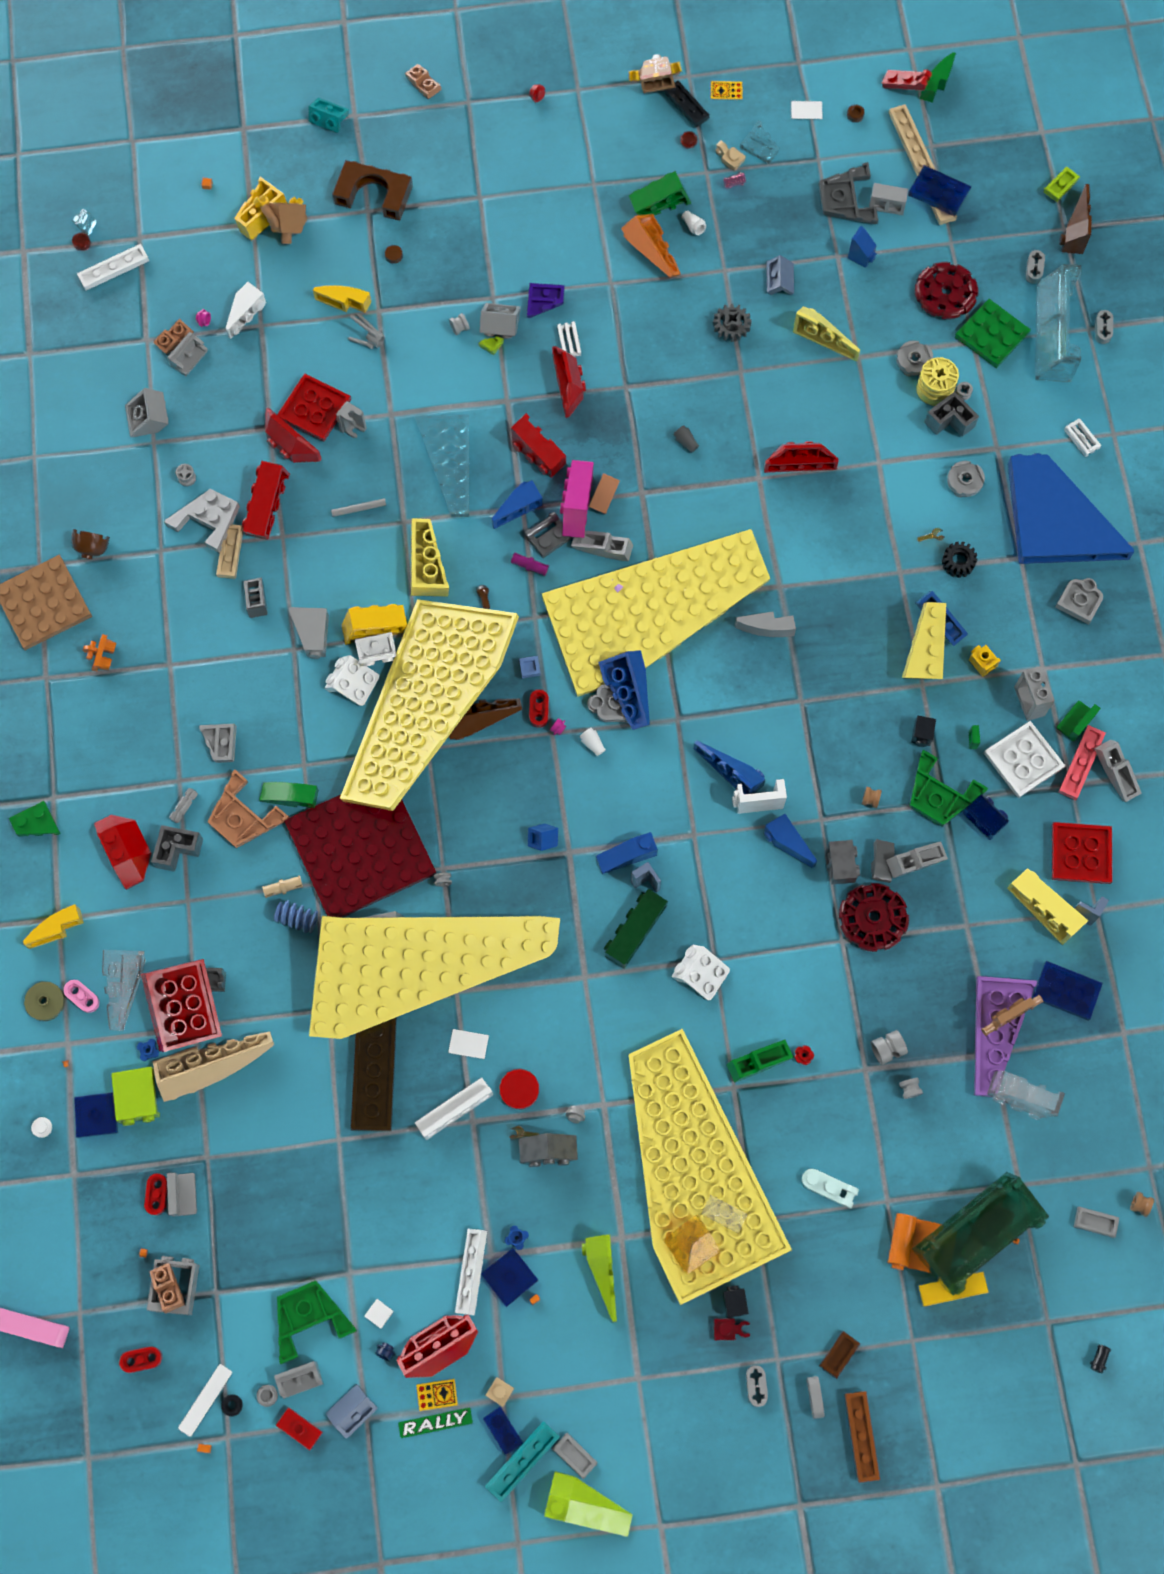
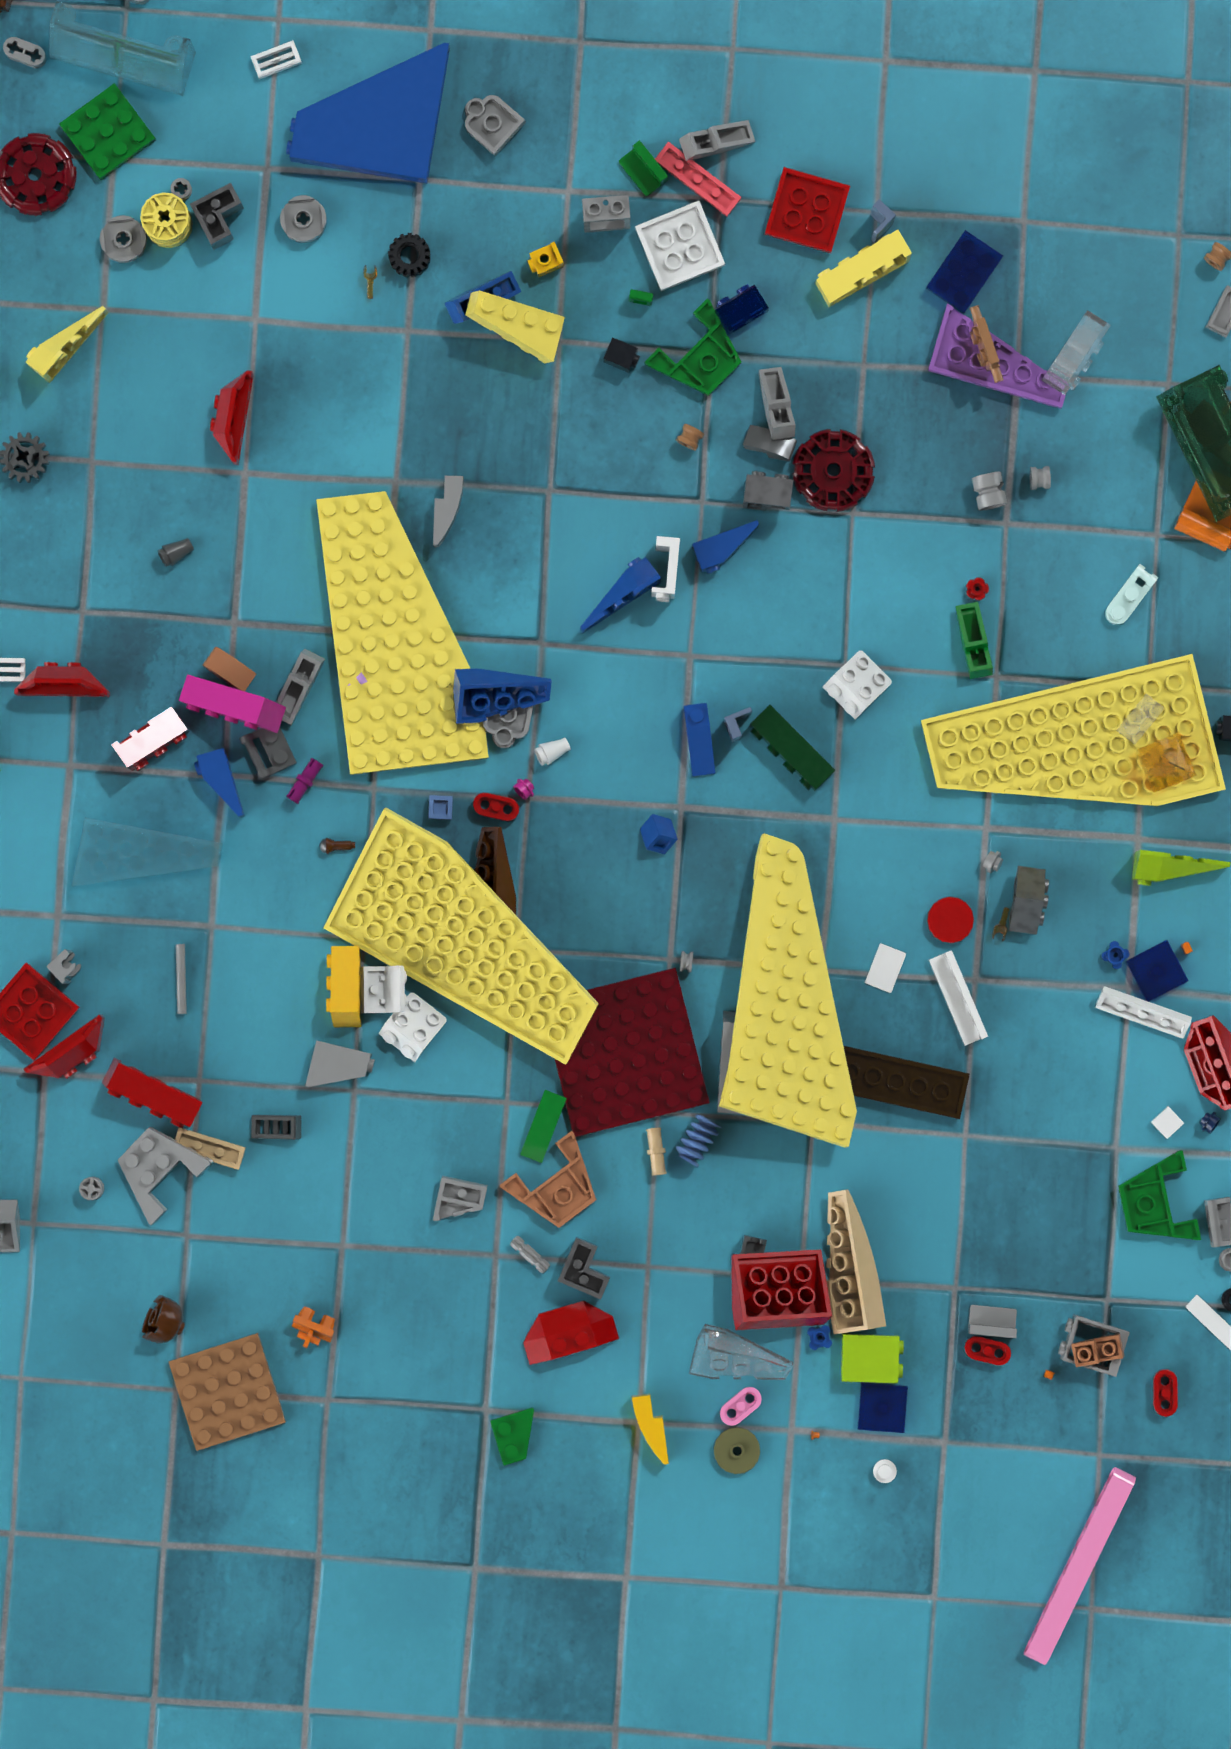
camera: 75 degrees left, 15 degrees up
light yellow wedge [411,518,449,597] -> none

